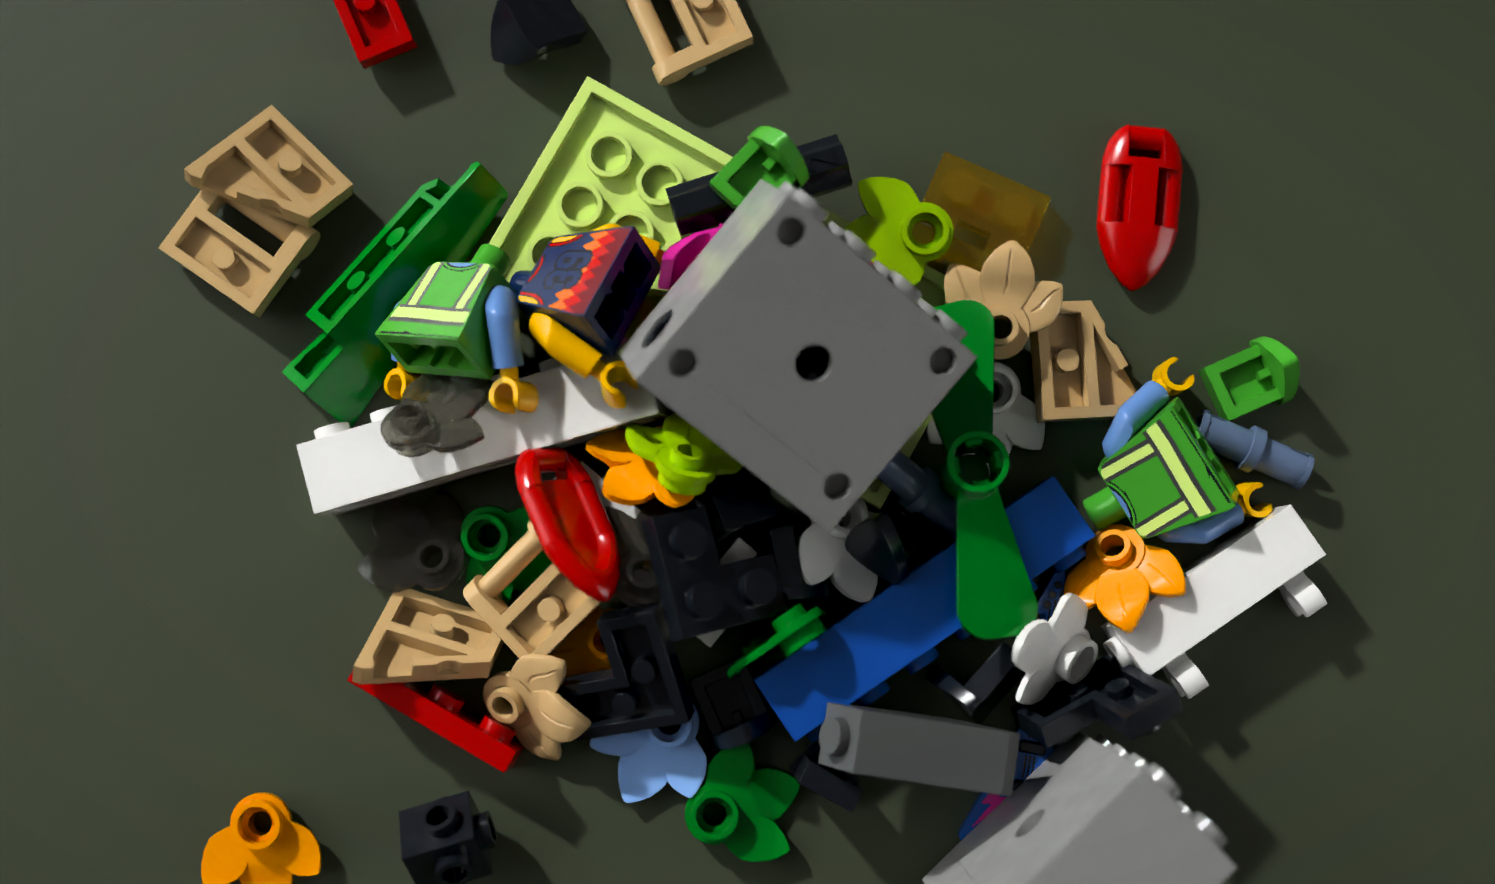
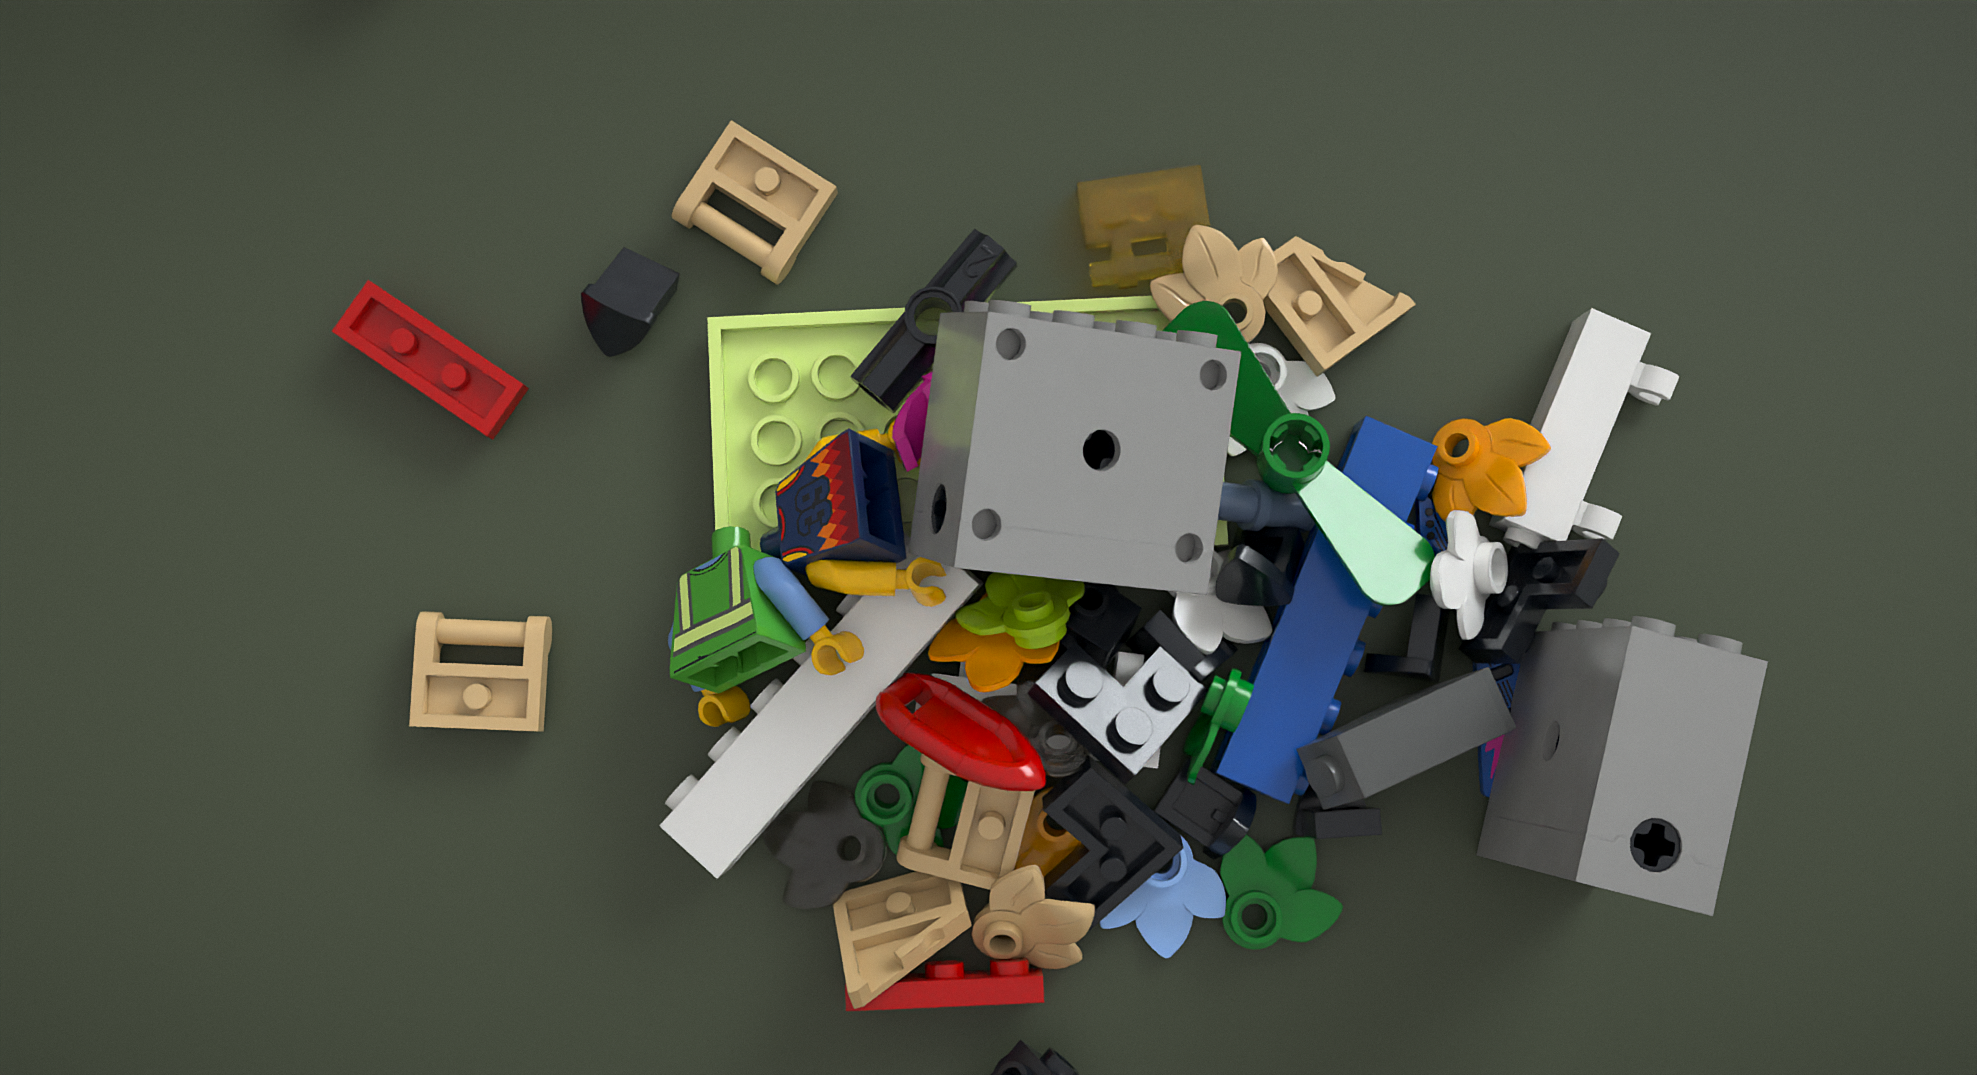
camera: 35 degrees left, 0 degrees up
tan wing [184,105,353,228] -> none
green wedge [282,161,508,427] -> none
clear smoke plate [380,374,494,457] -> none
bright green tile [710,126,810,210] -> none
lime plate [844,176,954,286] -> none
torso [1083,357,1273,544] -> none
red piece [1096,124,1183,291] -> none
sand blue pin [1194,409,1315,490] -> none
bright green tile [1198,336,1300,421] -> none

